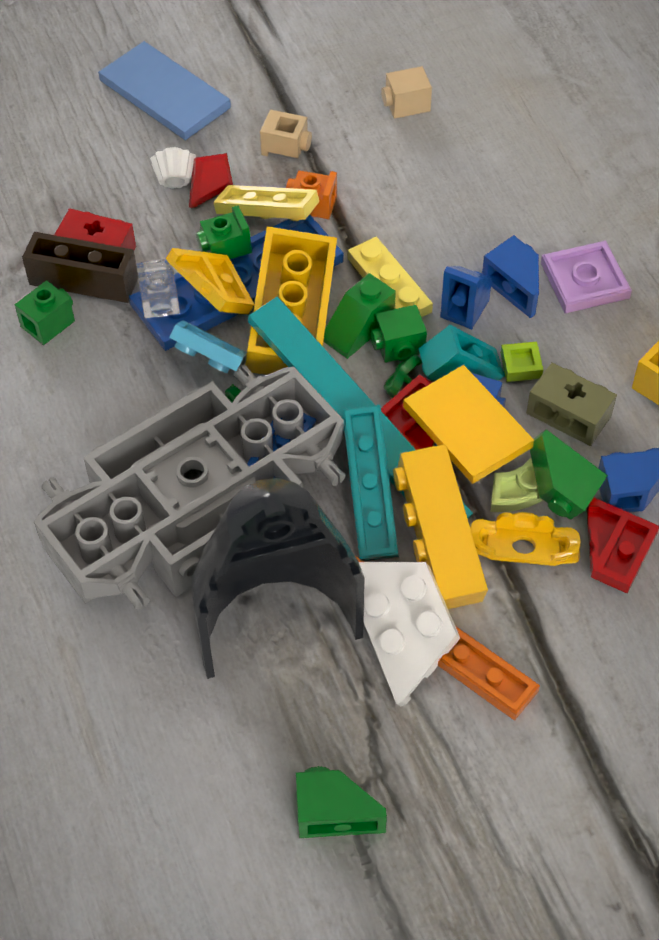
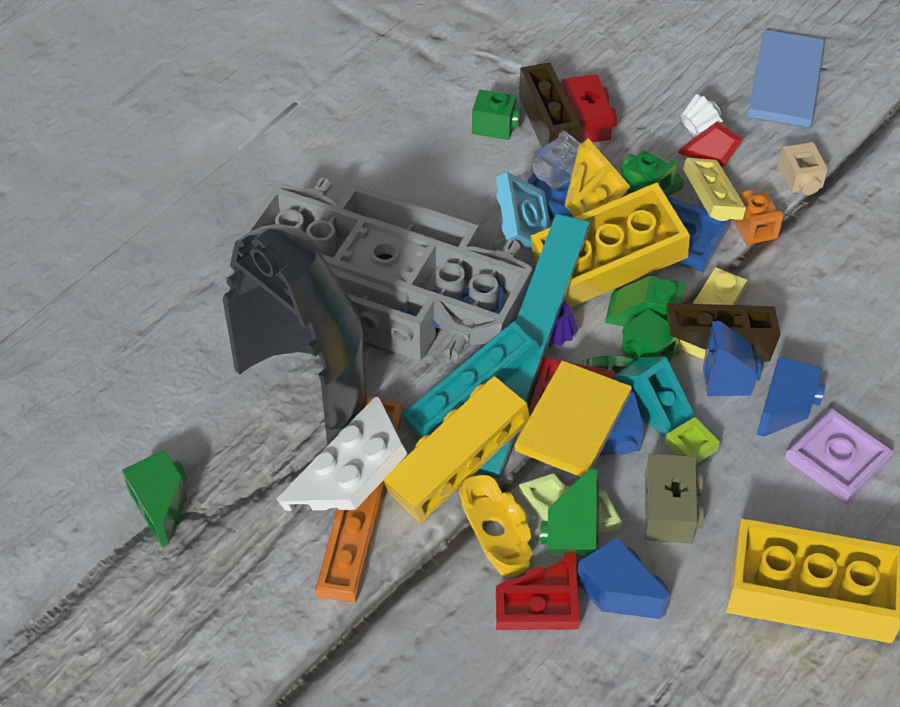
camera: 60 degrees right, 5 degrees down
none -> dark brown slope [666,303,781,362]

